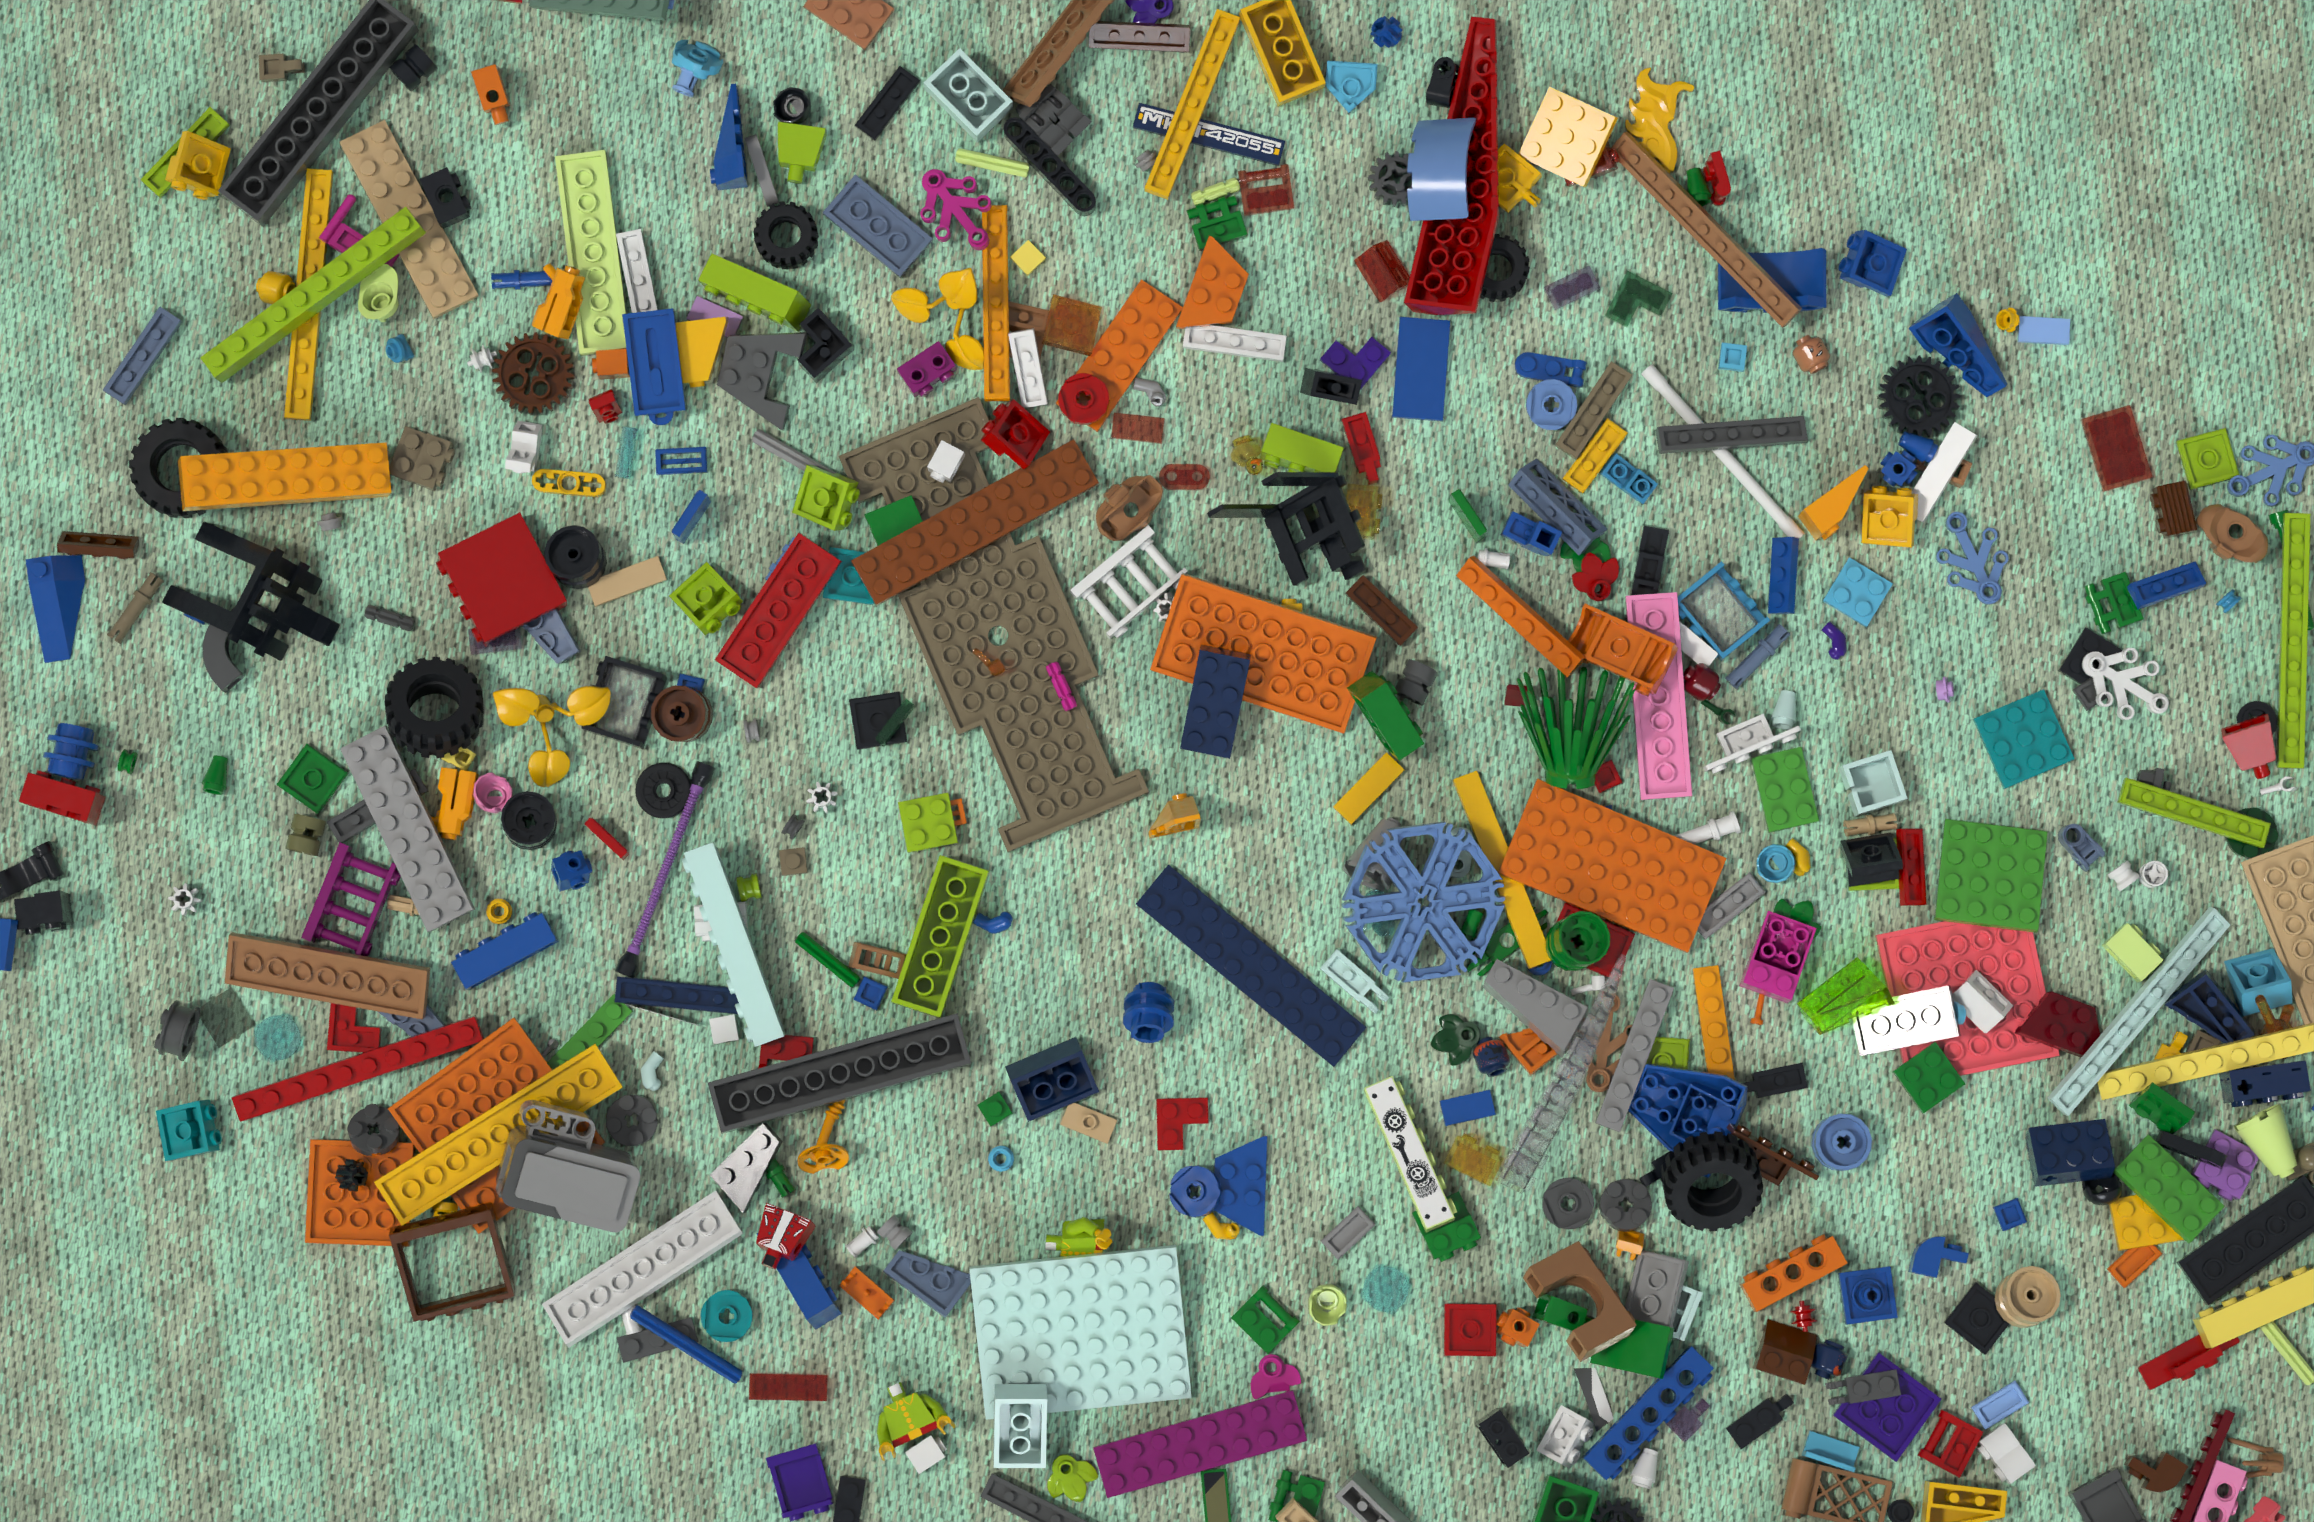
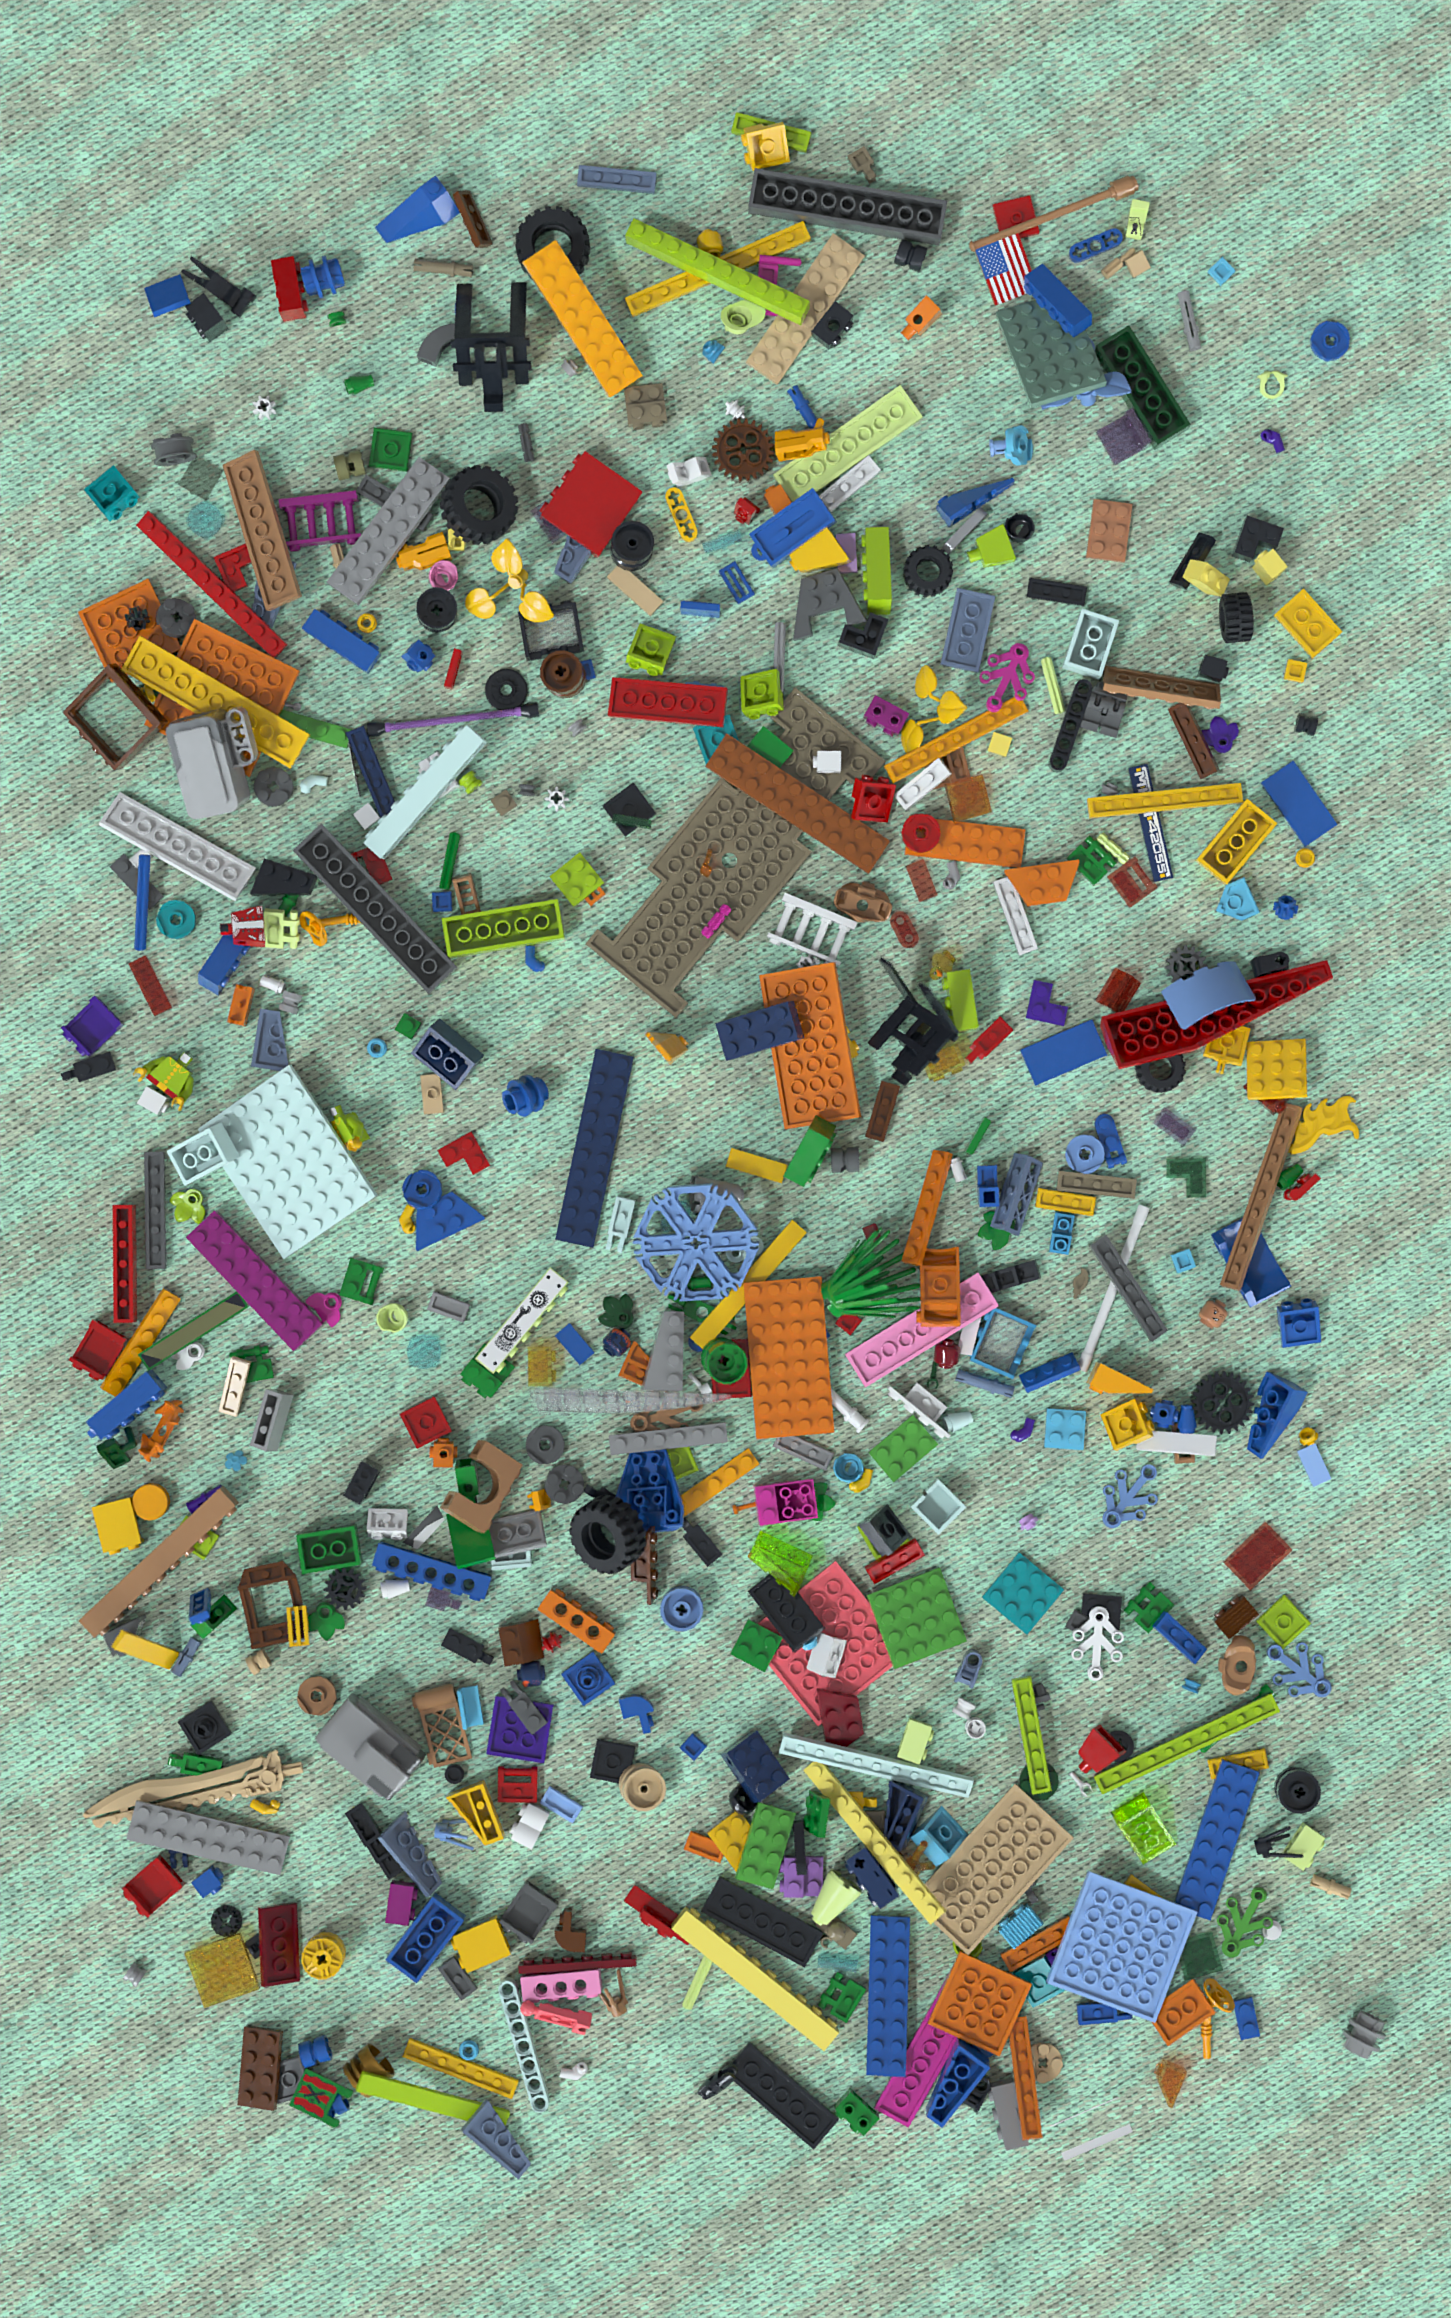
camera: 60 degrees right, 5 degrees up
black slope [1300,368,1362,405] -> none
red plate [1572,552,1619,601] -> none
tan pin [1843,813,1897,837] -> none
none -> yellowish green plate [264,908,300,949]
none -> dark tan piece [1073,1268,1088,1299]

